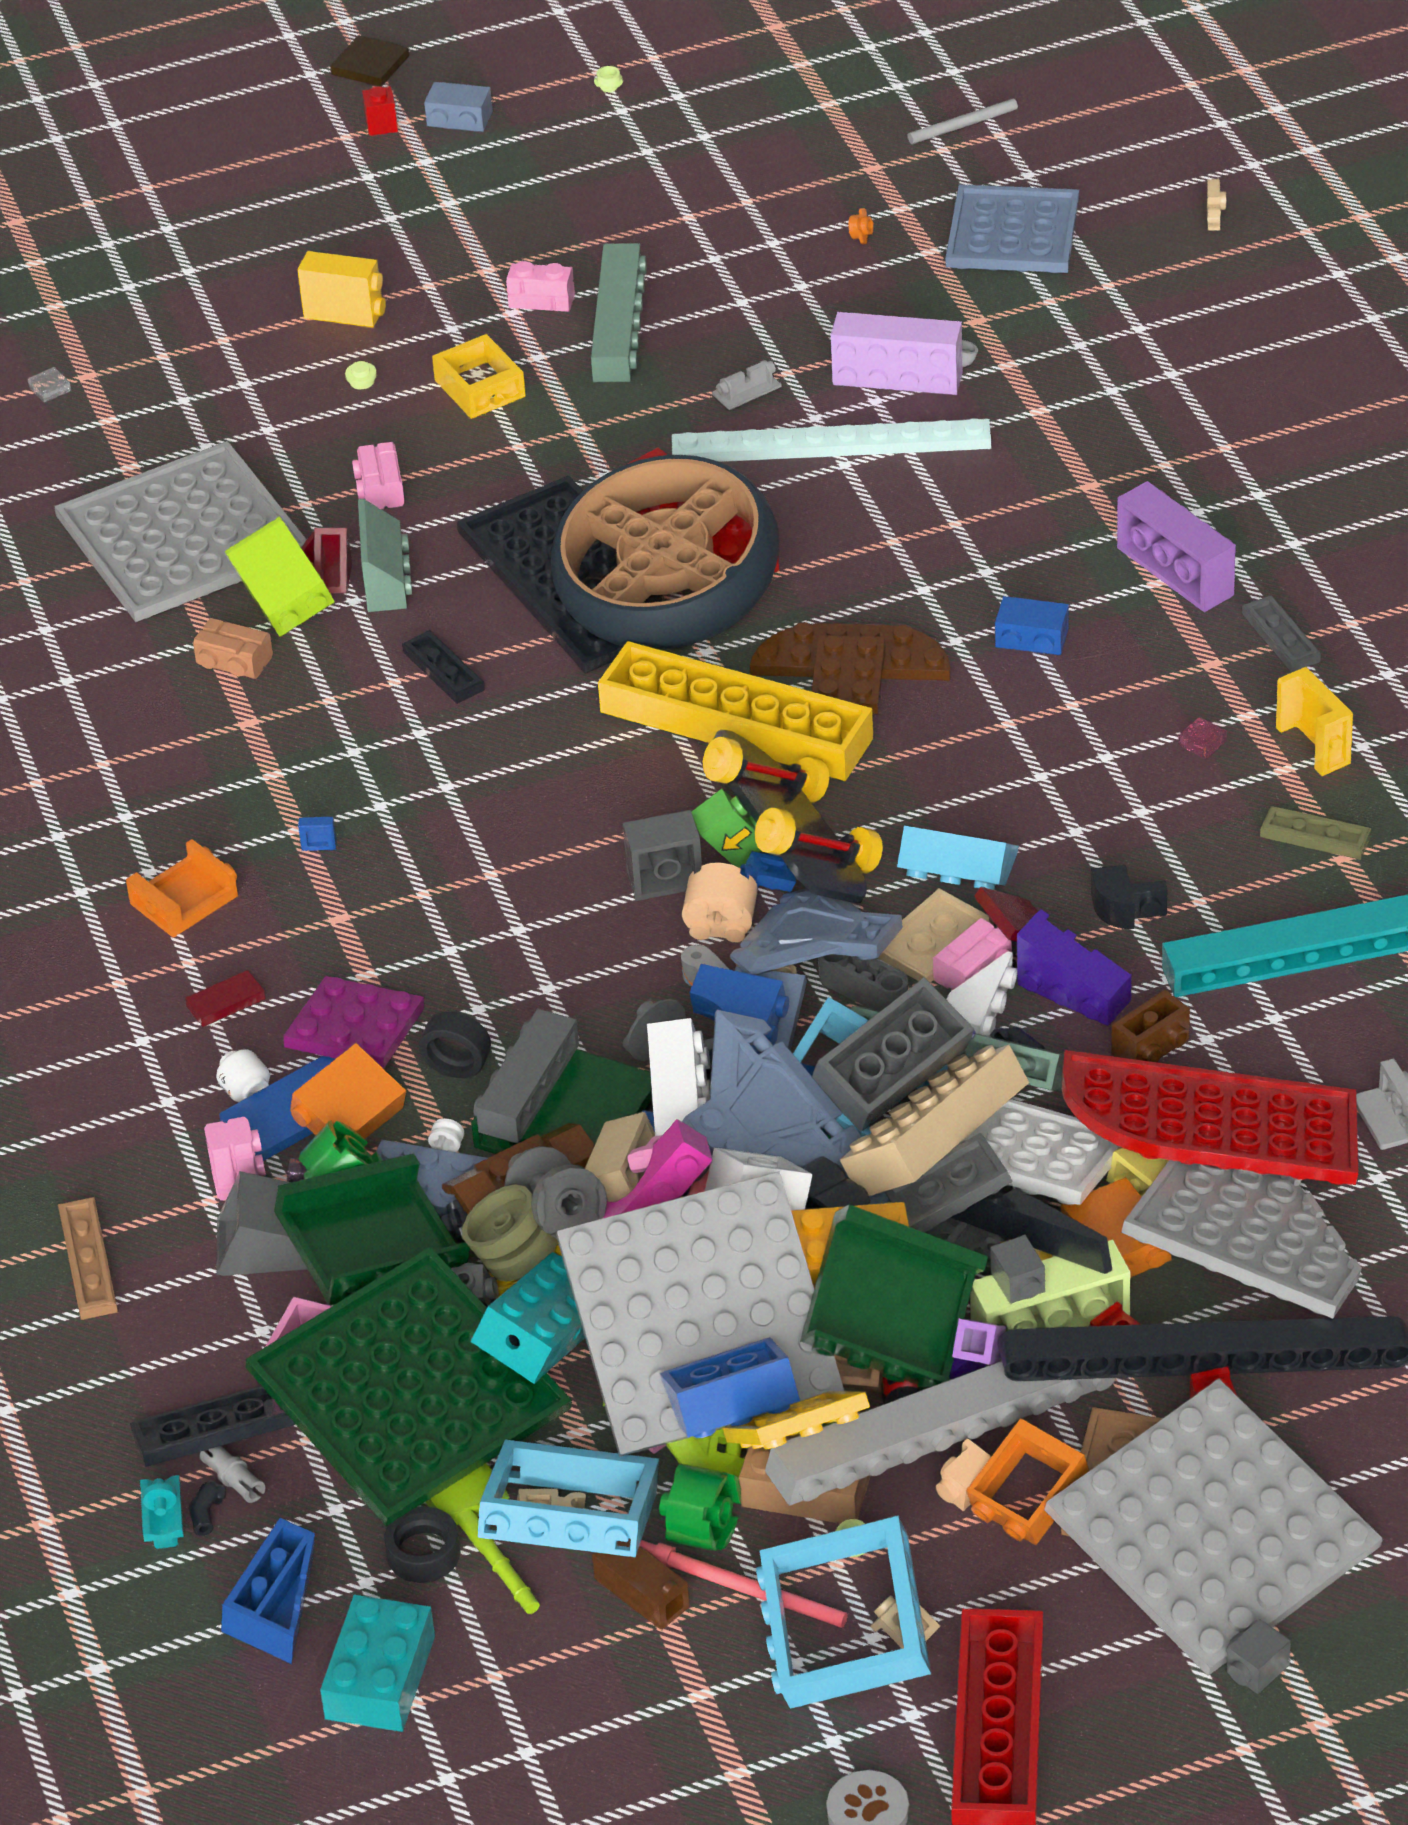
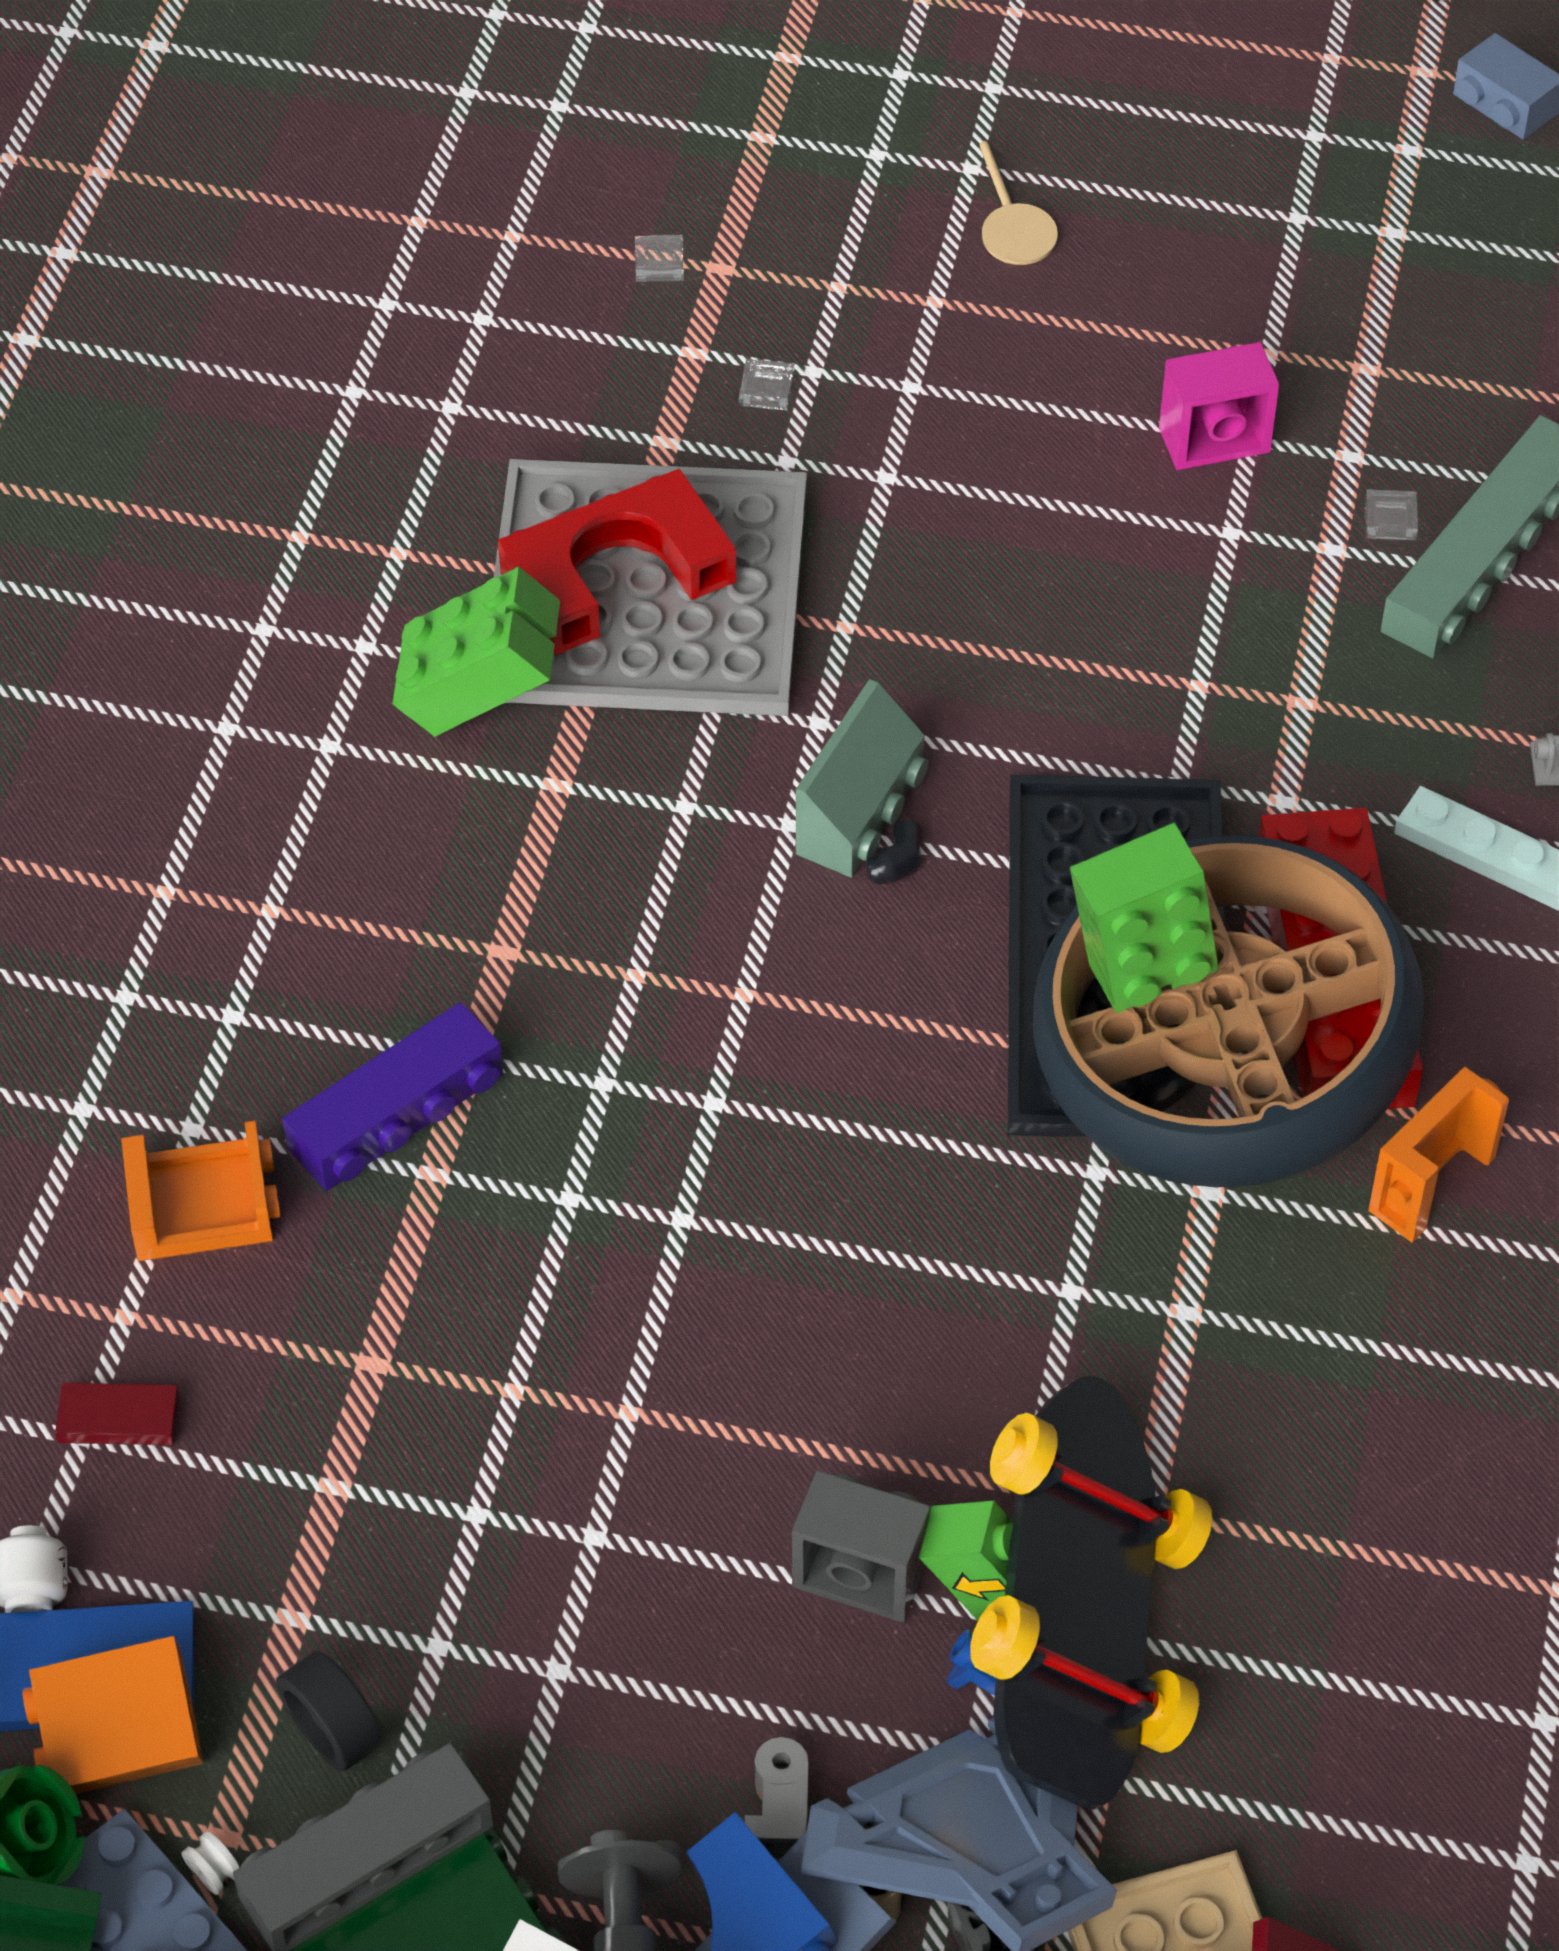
camera: 30 degrees right, 10 degrees up
nougat brick [193,618,273,679] -> none
lime slope [224,516,335,637] -> none
magenta plate [283,976,424,1069] -> none
yellow brick [297,251,386,328] -> none
blue tile [298,817,337,851] -> none
dark red slope [301,528,352,594] -> none
yellowish green plate [345,361,377,389] -> none
bright pink brick [352,442,405,509] -> none
red brick [362,86,398,136] -> none
black tile [402,630,485,704] -> none
yellow window [432,334,526,419] -> none
bright pink brick [506,261,575,312] -> none
yellow brick [598,641,873,781] -> none
light nougat brick [682,863,758,942] -> none
reddish brown plate [750,622,950,714] -> none
medium azure slope [897,826,1019,890] -> none
none -> dark purple brick [282,1002,503,1192]
none -> bright green piece [393,567,560,737]
none -> red arch [498,468,736,656]
none -> clear tile [739,359,795,411]
none -> black arm [866,820,921,884]
none -> tan piece [980,141,1058,265]
none -> bright green piece [1070,822,1219,1014]
none -> dark pink brick [1159,342,1279,470]
none -> clear tile [1365,489,1418,540]
none -> orange panel [1368,1067,1509,1243]

